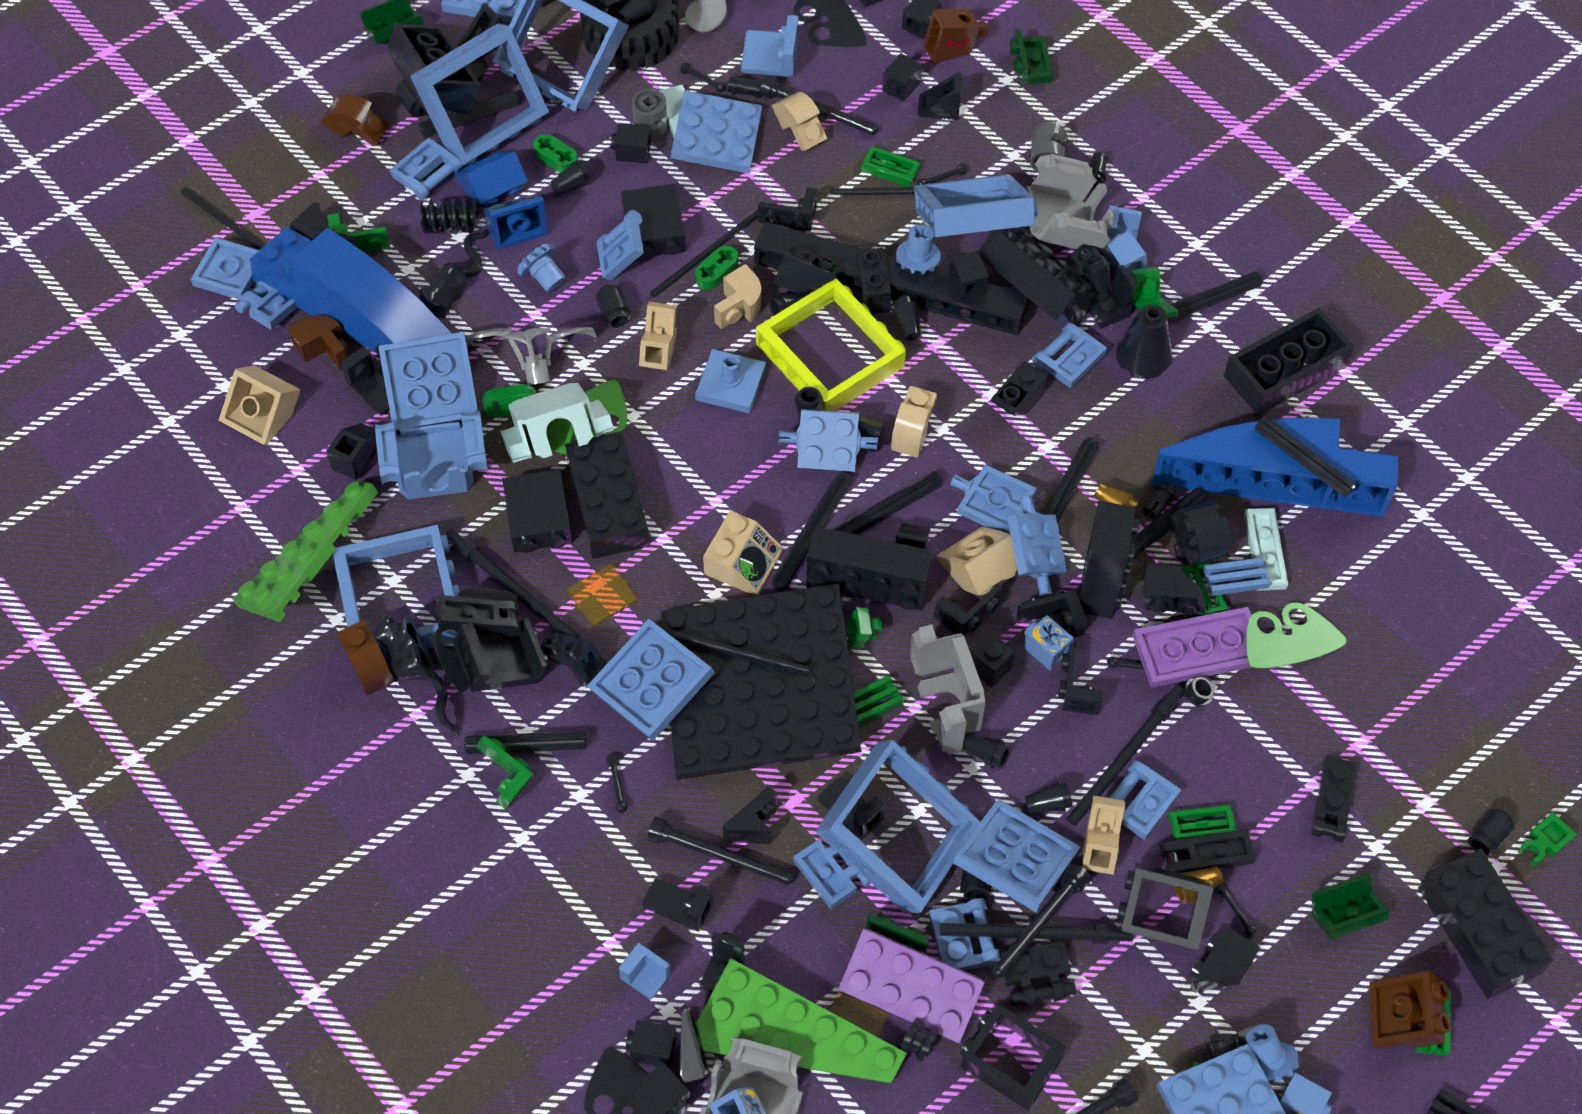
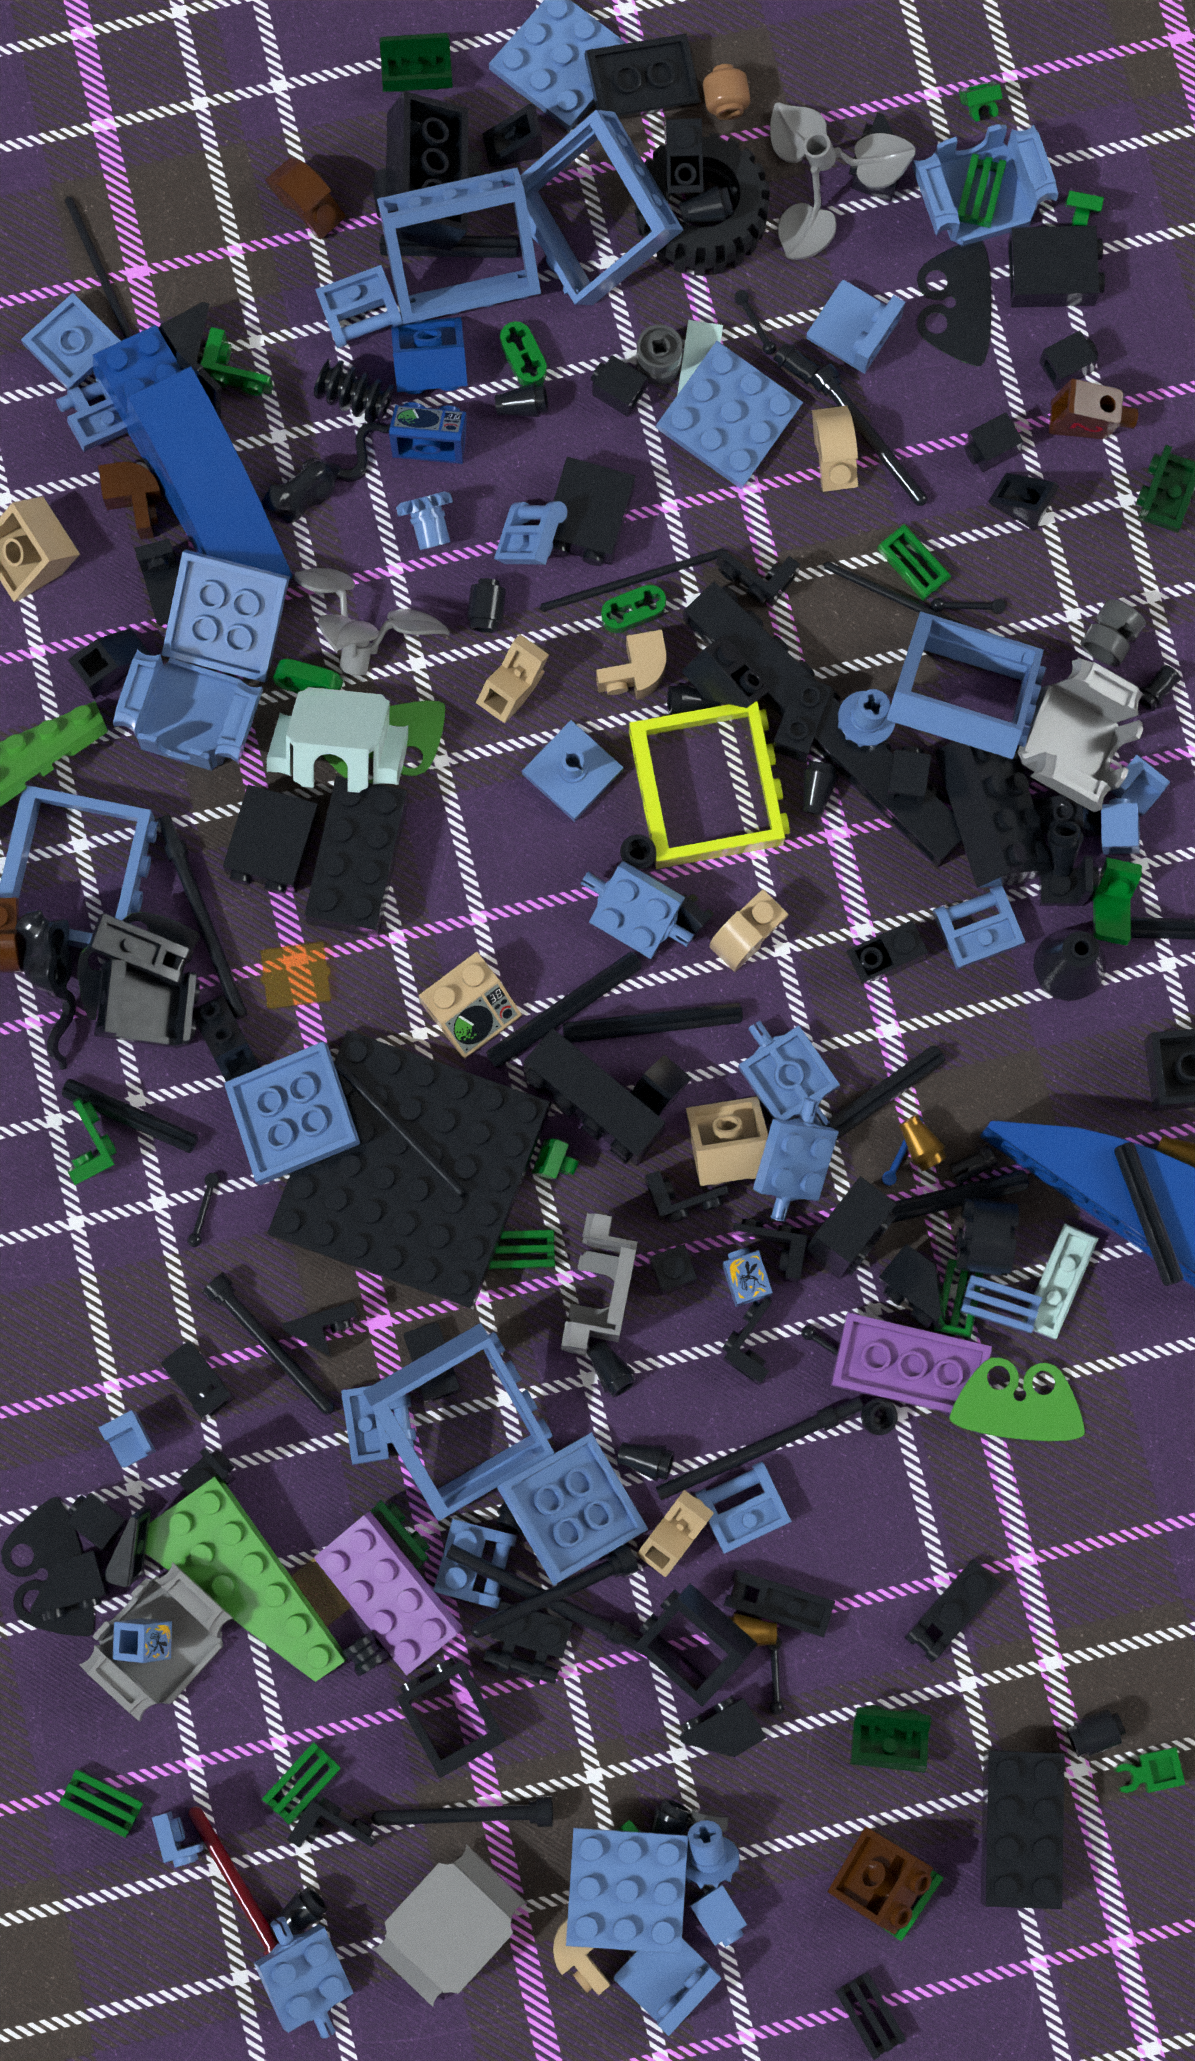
camera: 25 degrees right, 20 degrees up
green tile [1167,805,1237,841] -> none

